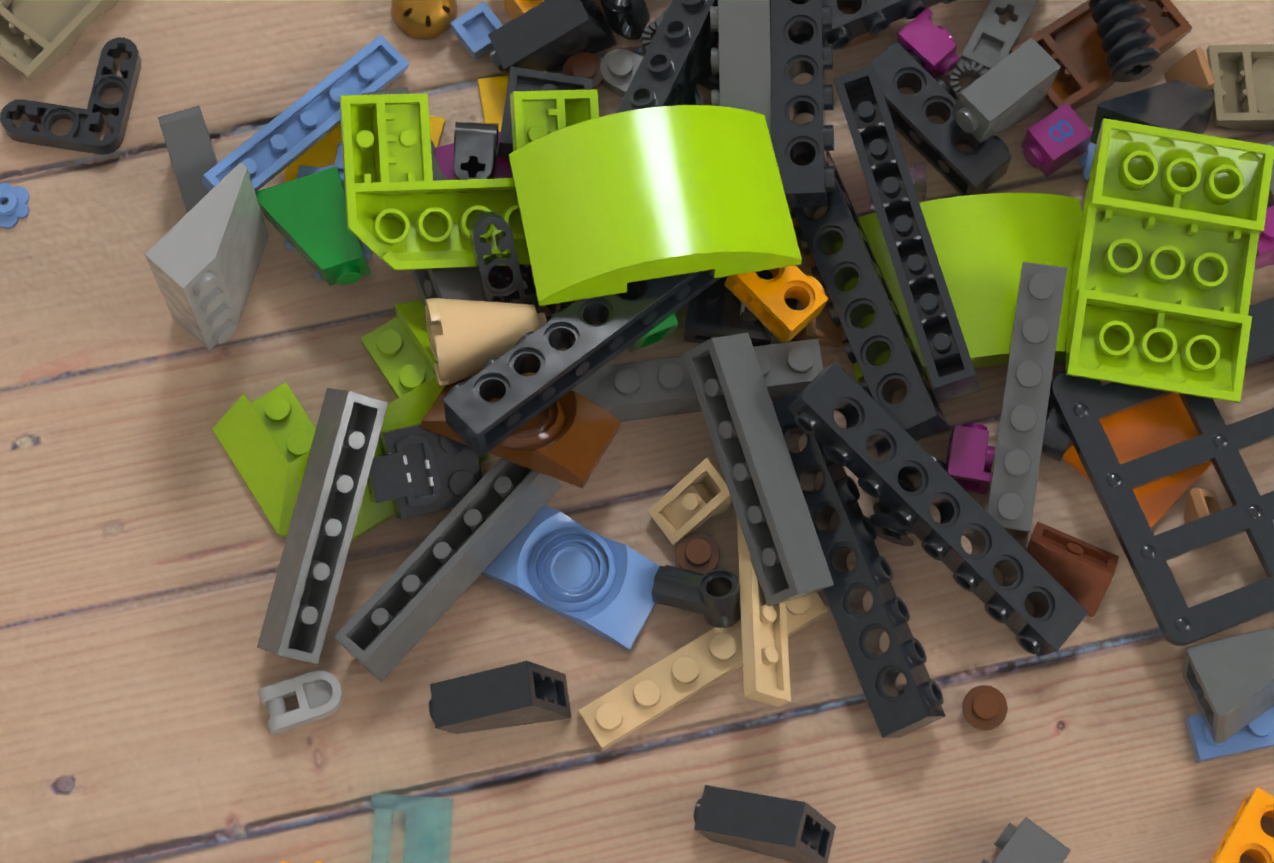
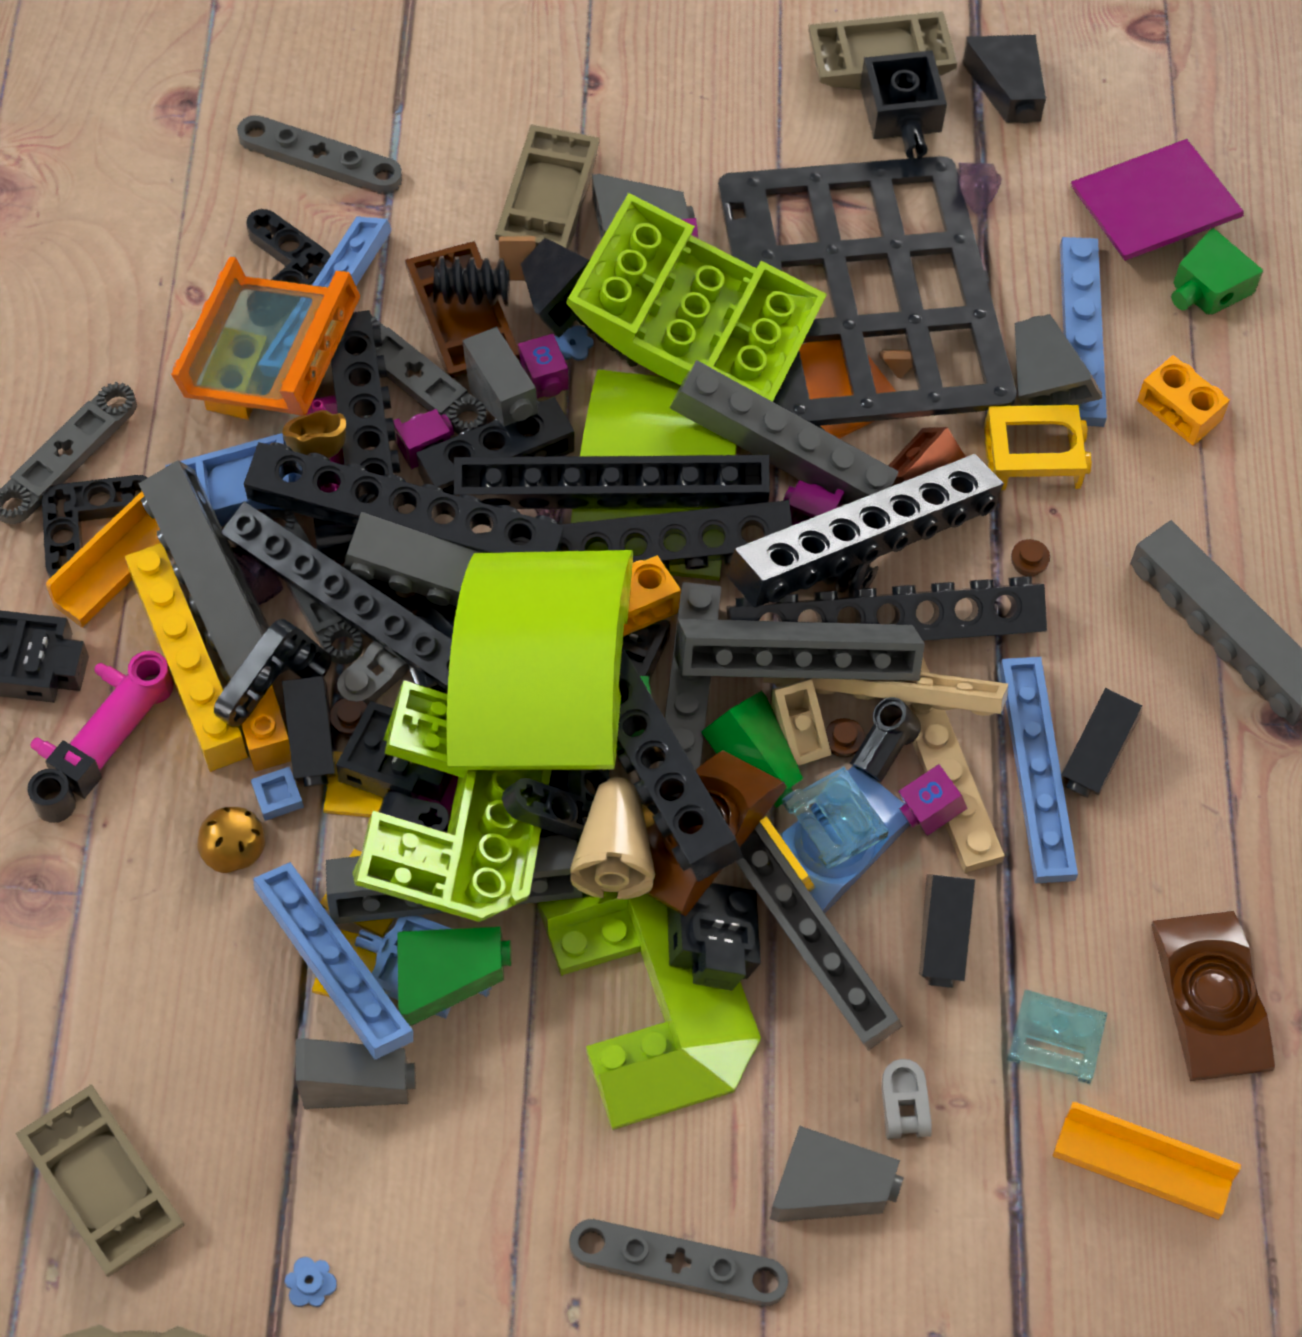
camera: 75 degrees left, 10 degrees down
black beam [0,37,141,155] -> none
light grey slope [145,162,269,351] -> none
dark grey brick [257,388,388,664] -> none
none -> dark grey piece [569,1219,788,1306]
none -> green slope [701,690,804,808]
none -> yellow piece [760,816,815,892]
none -> dark grey slope [769,1126,904,1222]
none -> clear light blue plate [782,767,889,869]
none -> magenta brick [898,764,968,836]
none -> yellow panel [984,405,1092,490]
none -> medium blue plate [1000,657,1078,884]

